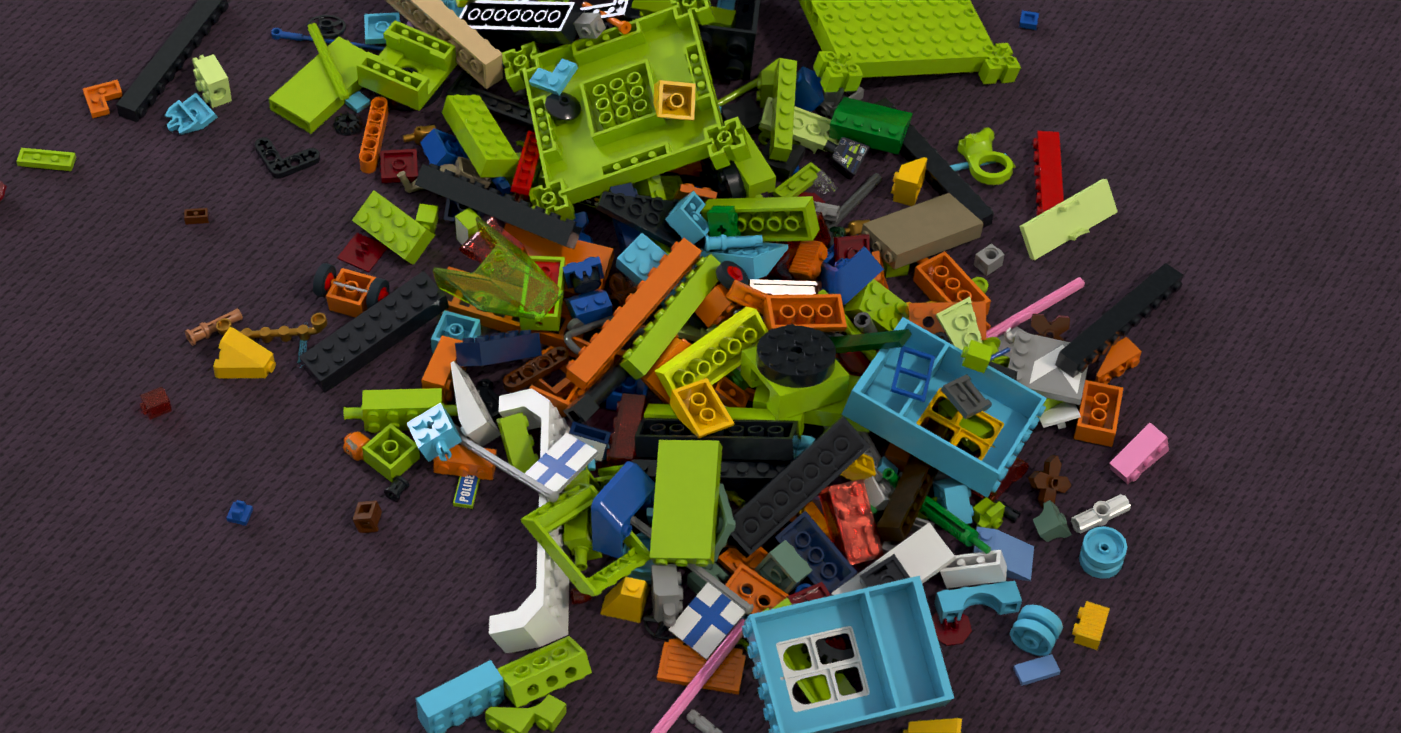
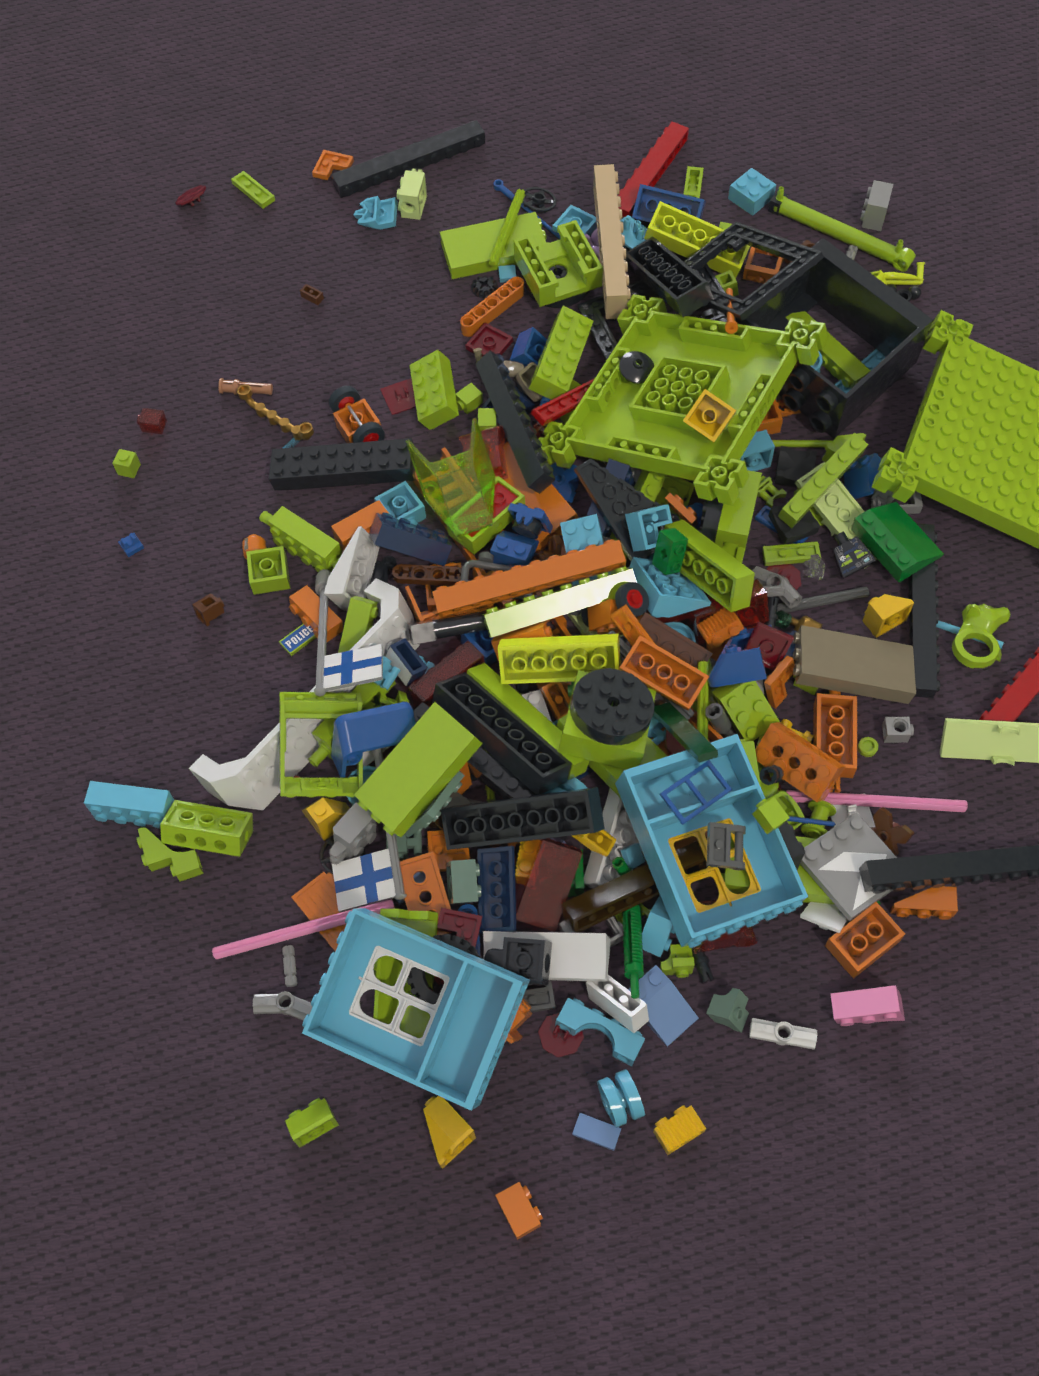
camera: 45 degrees right, 10 degrees up
yellow slope [213,327,276,378] -> none
black beam [255,137,320,179] -> none
black bush [384,475,410,502] -> none
pearl gold piece [403,125,436,145] -> none
medium azure brick [407,403,462,462] -> none
medium azure plate [529,59,578,96] -> none
light grey brick [573,13,606,39] -> none
yellow slope [669,378,735,438] -> none
medium azure pin [705,234,763,252] -> none
yellowish green wing [936,297,982,350] -> none
reddish brown plant [1028,455,1071,509] -> none
medium azure wheel [1079,526,1127,579] -> none
none -> lime brick [113,449,141,478]

